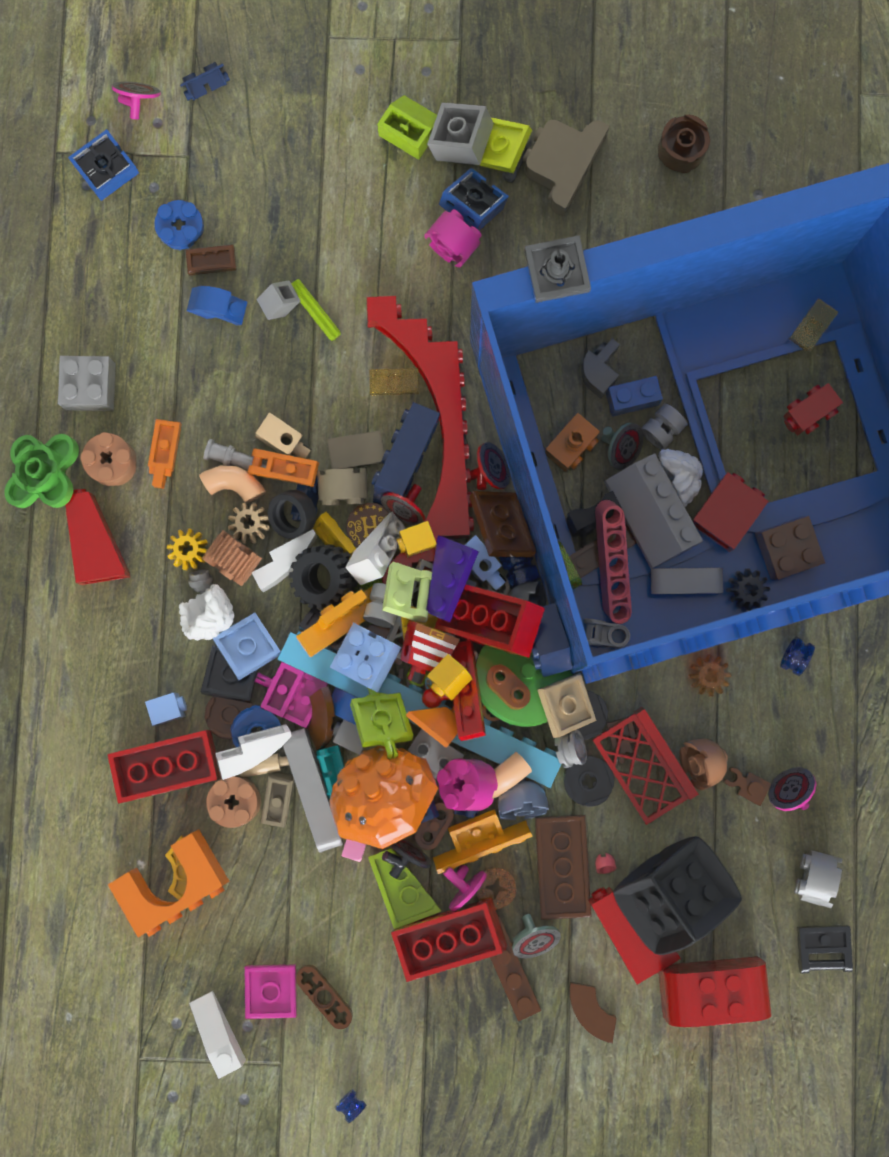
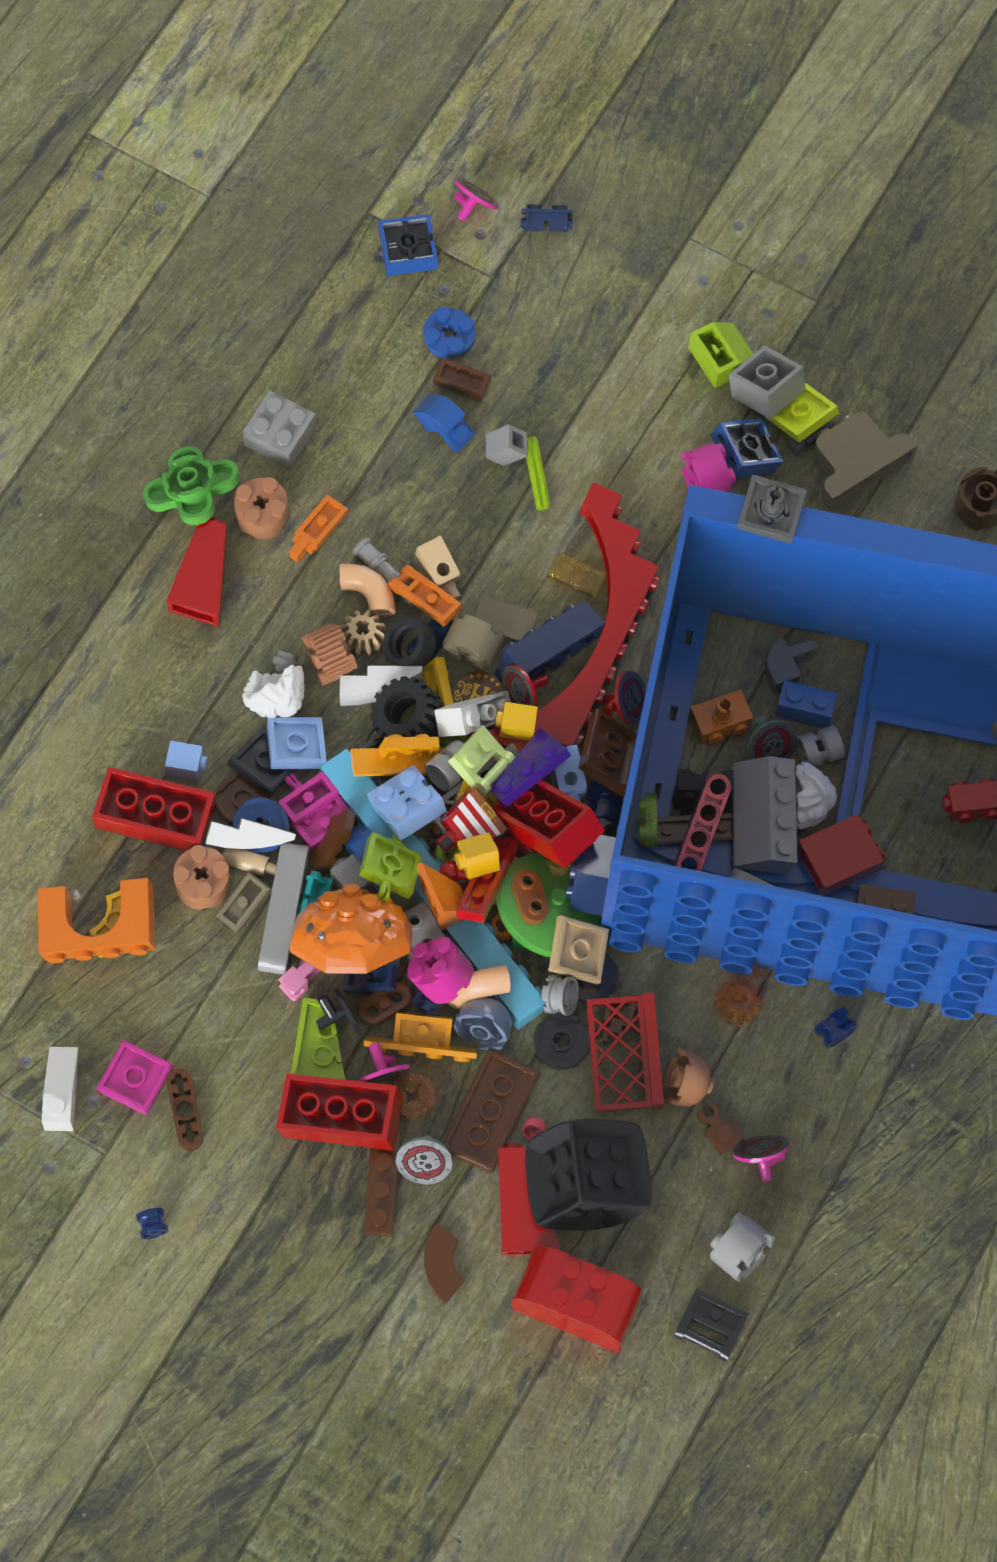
camera: 20 degrees right, 15 degrees down
yellow gear [166,528,208,571] -> none

